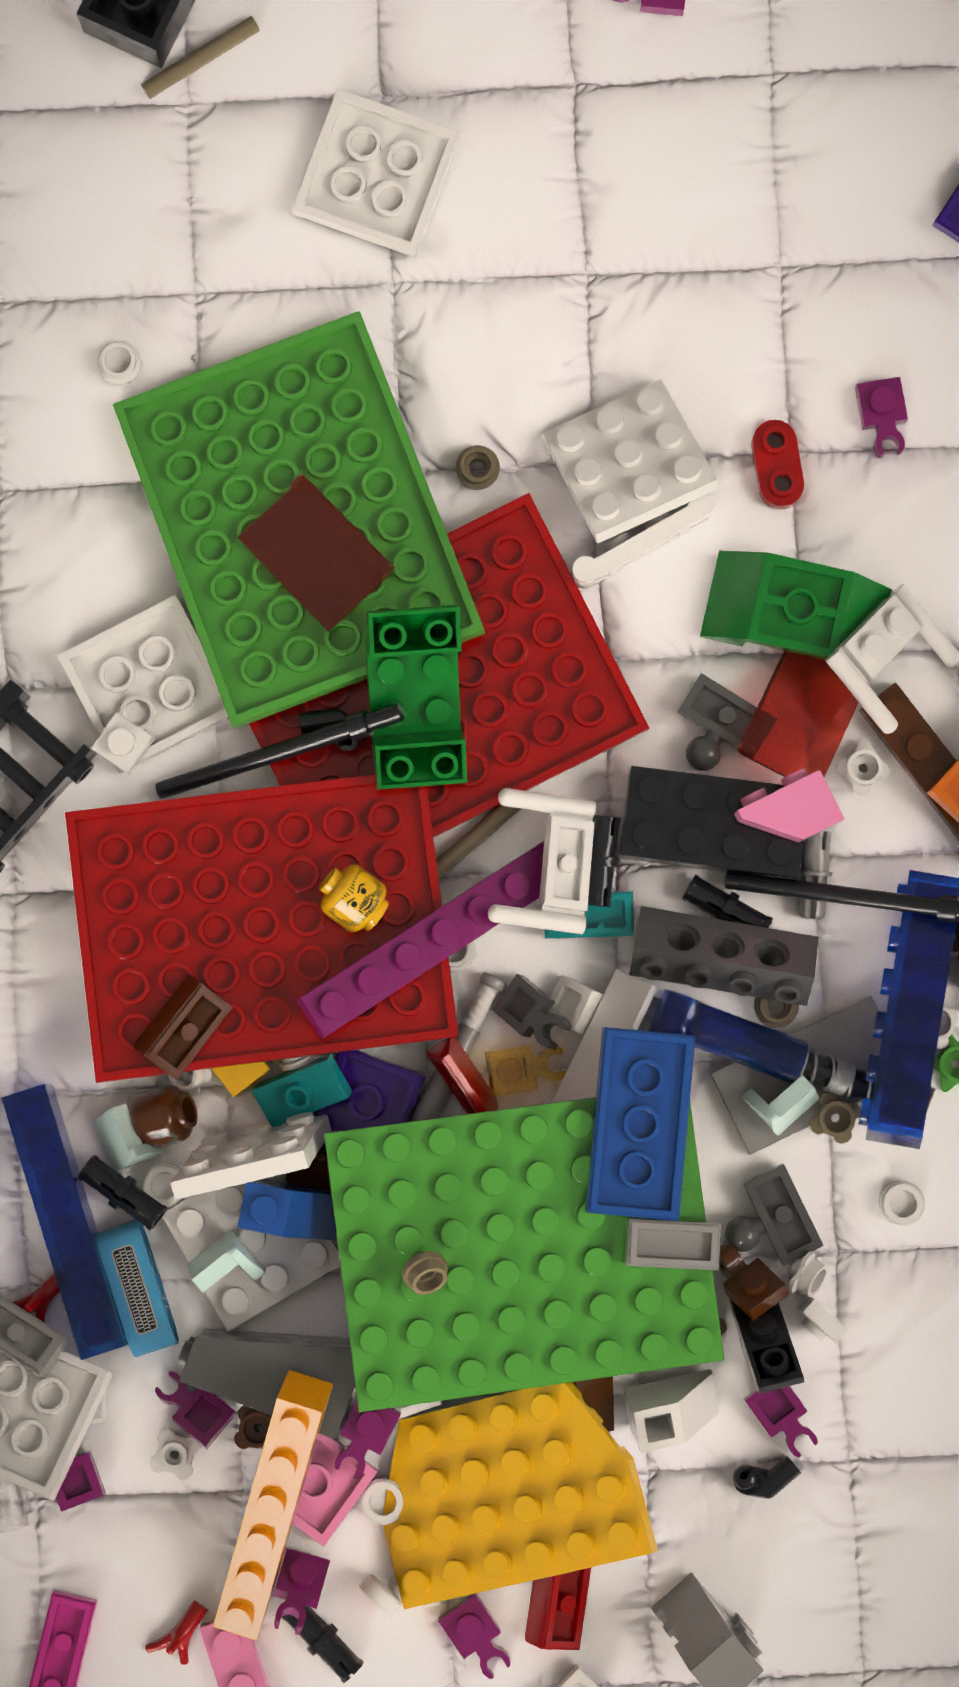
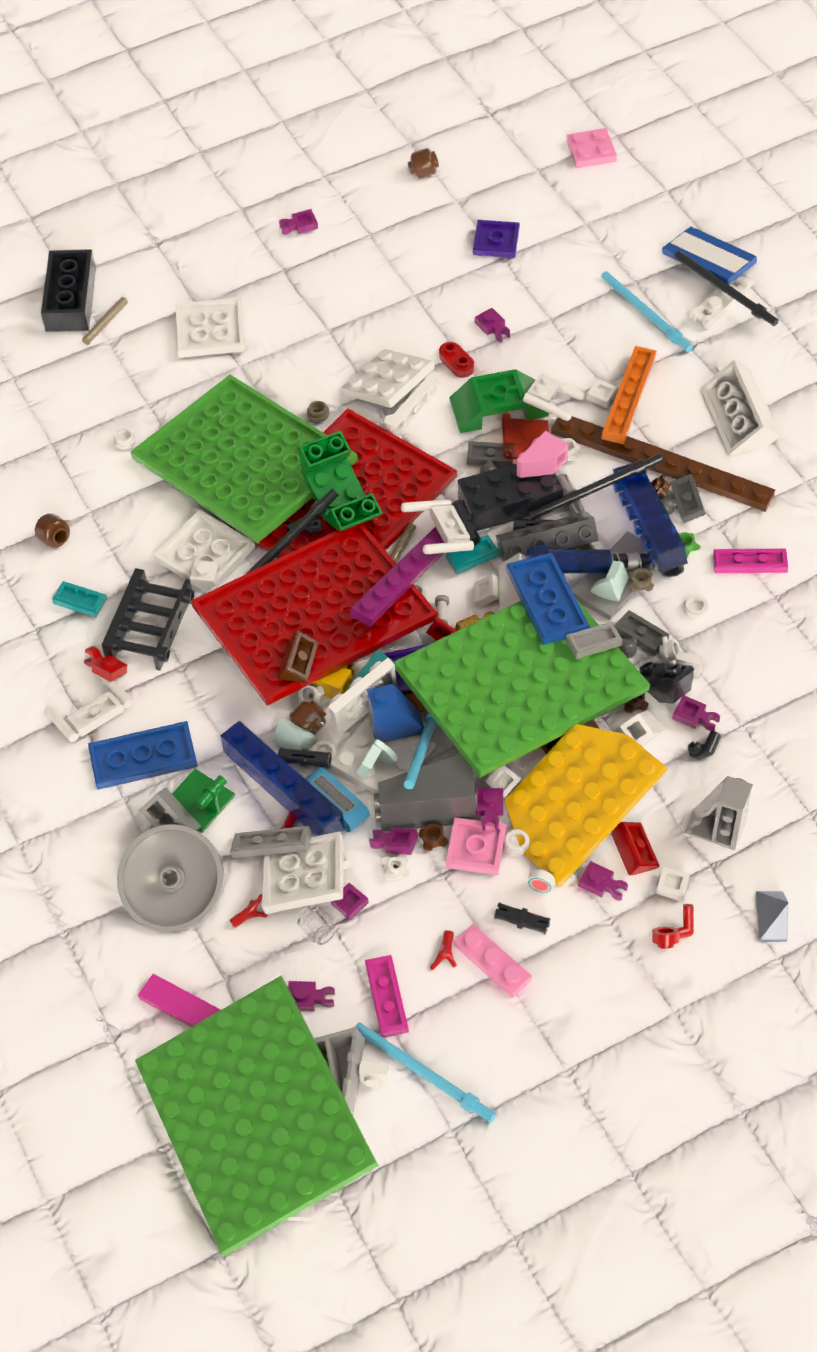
camera: 25 degrees left, 30 degrees down
brick [213,1370,333,1641] -> none
clear red piece [237,474,395,632] -> none
magenta plate [273,1548,330,1635] -> none
yellow head [319,864,389,932] -> none
dark tan plate [401,1251,448,1295] -> none
dark grey plate [491,974,572,1050] -> none
reddish brown plate [719,1241,789,1321] -> none
none -> medium azure bar [404,712,438,789]

